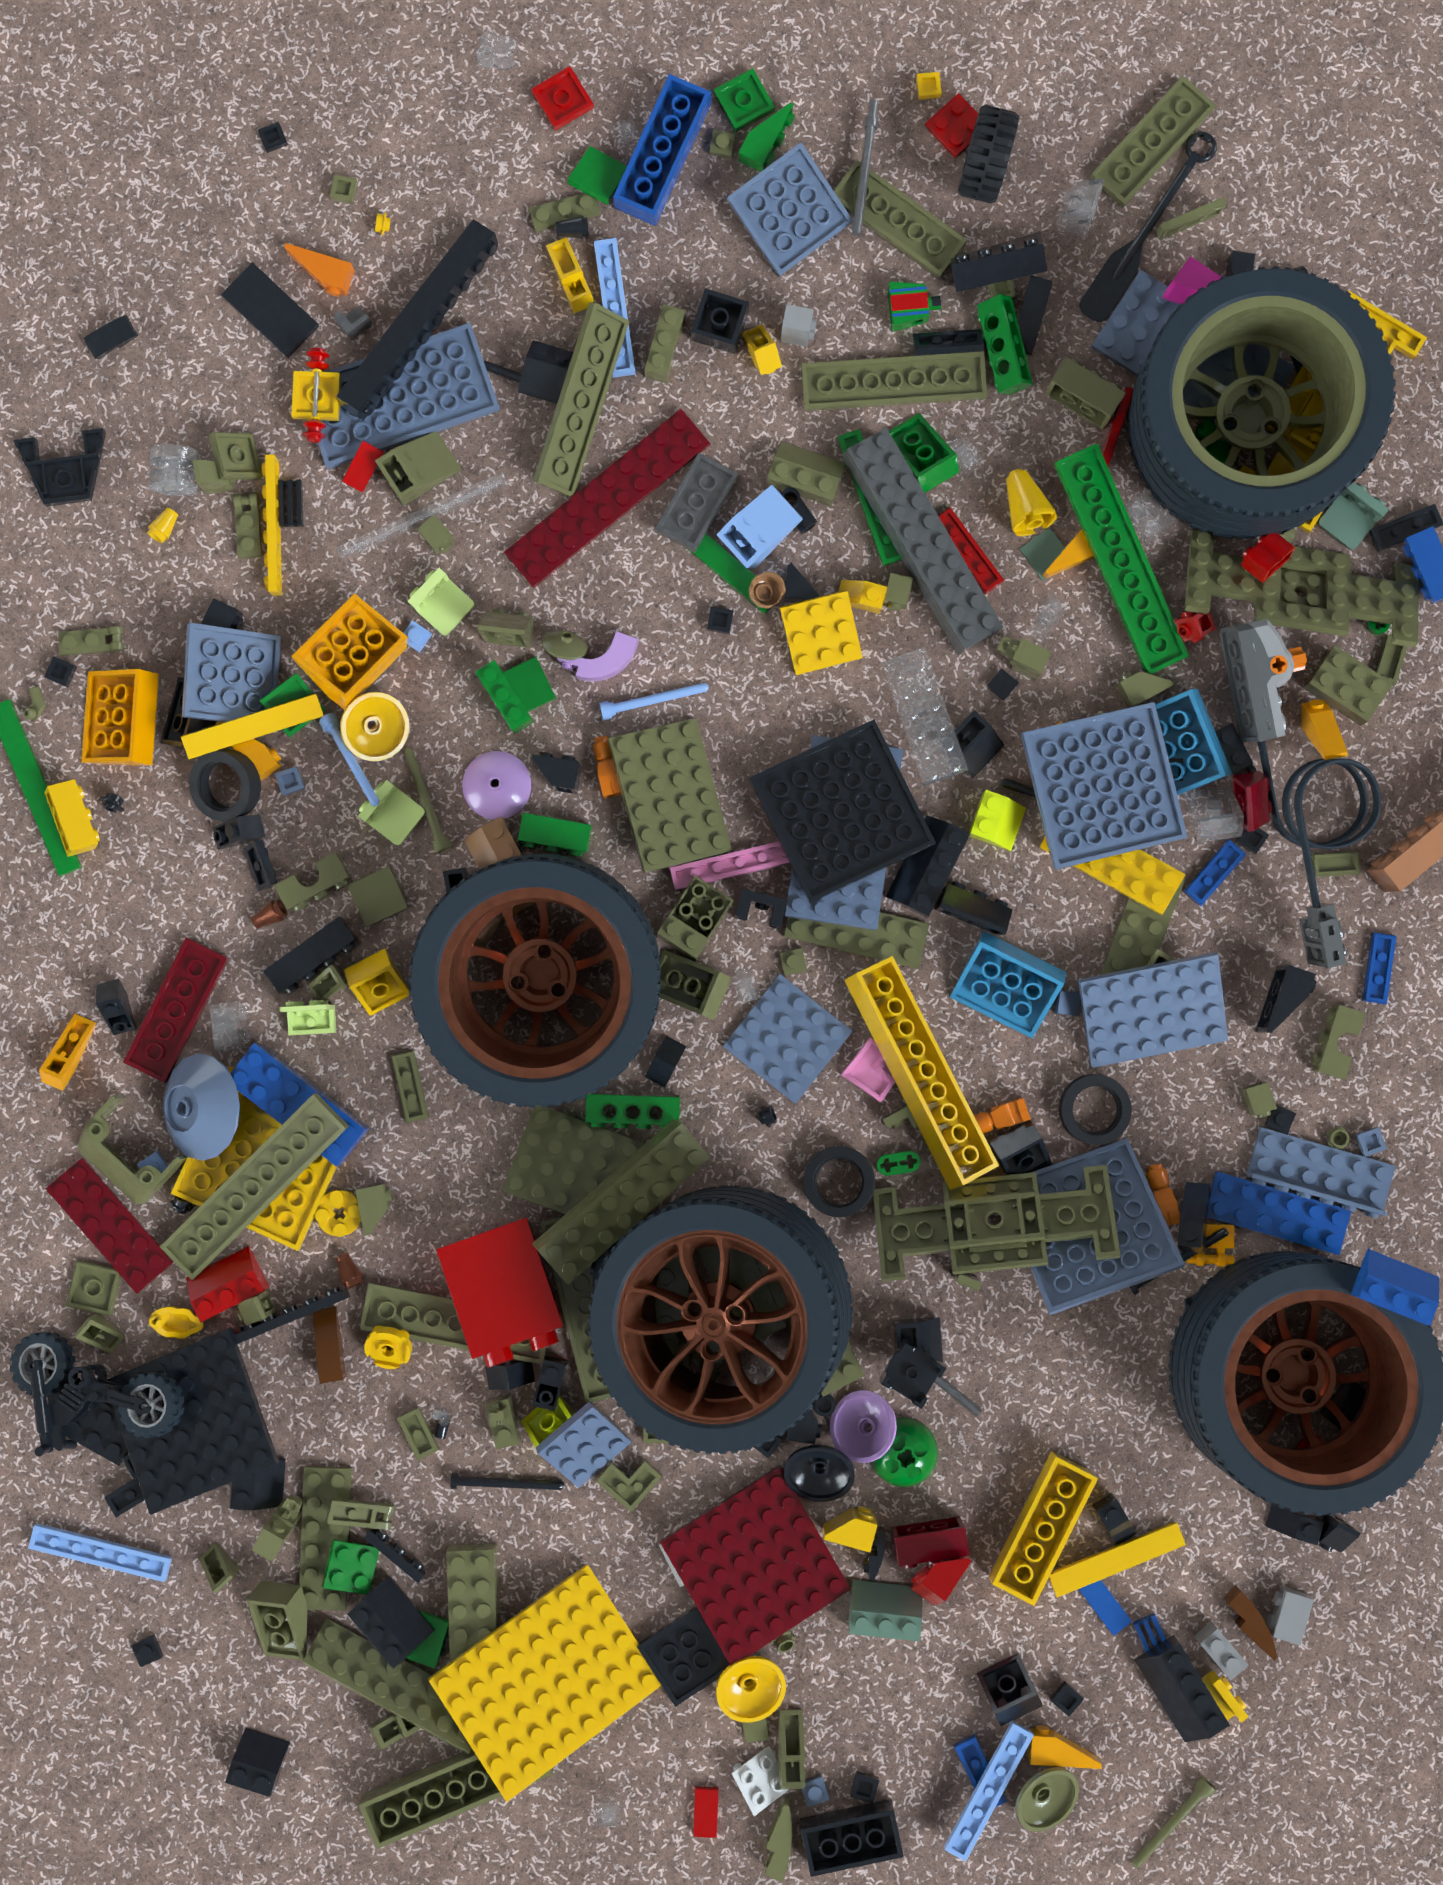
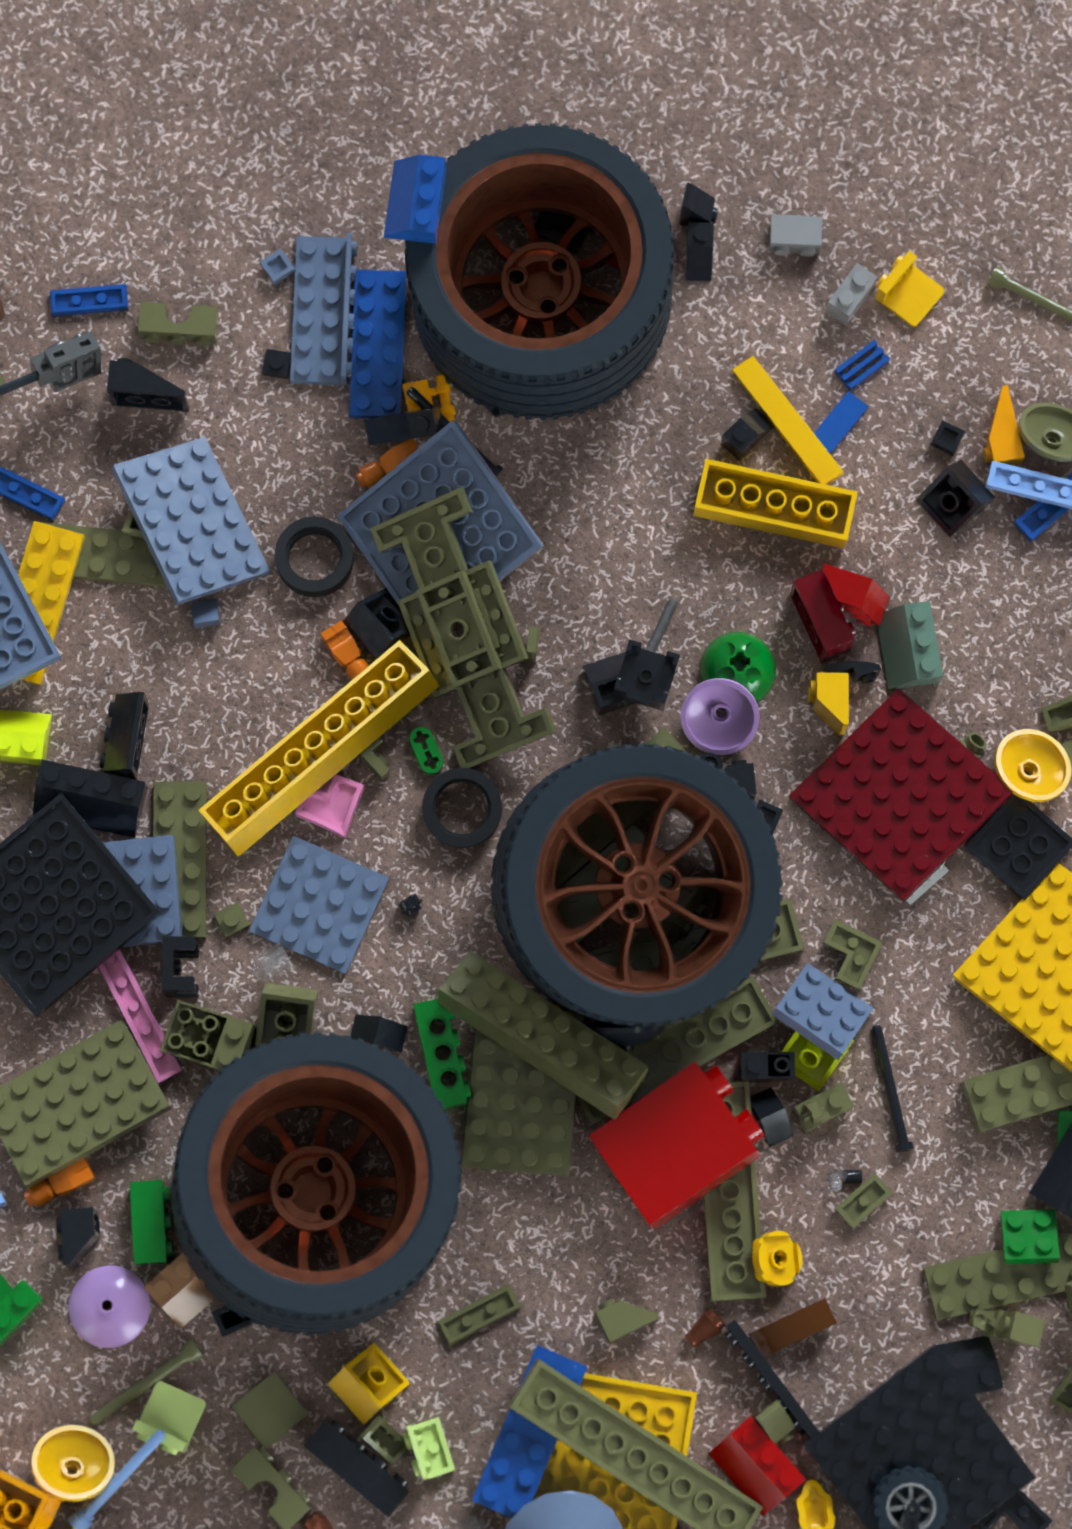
camera: 110 degrees left, 10 degrees down
yellow plate [315,1190,361,1237] -> none
olive plate [326,1498,395,1530] -> none
black plate [364,1528,426,1583] -> none
black dish [784,1445,855,1502] -> none
dark azure slope [950,931,1066,1038] -> none
black slope [1134,1635,1230,1742] -> none
reddish brown slope [1223,1585,1277,1661] -> none
olive brick [1241,1081,1277,1118] -> none
olive plate [1327,1127,1350,1150] -> none

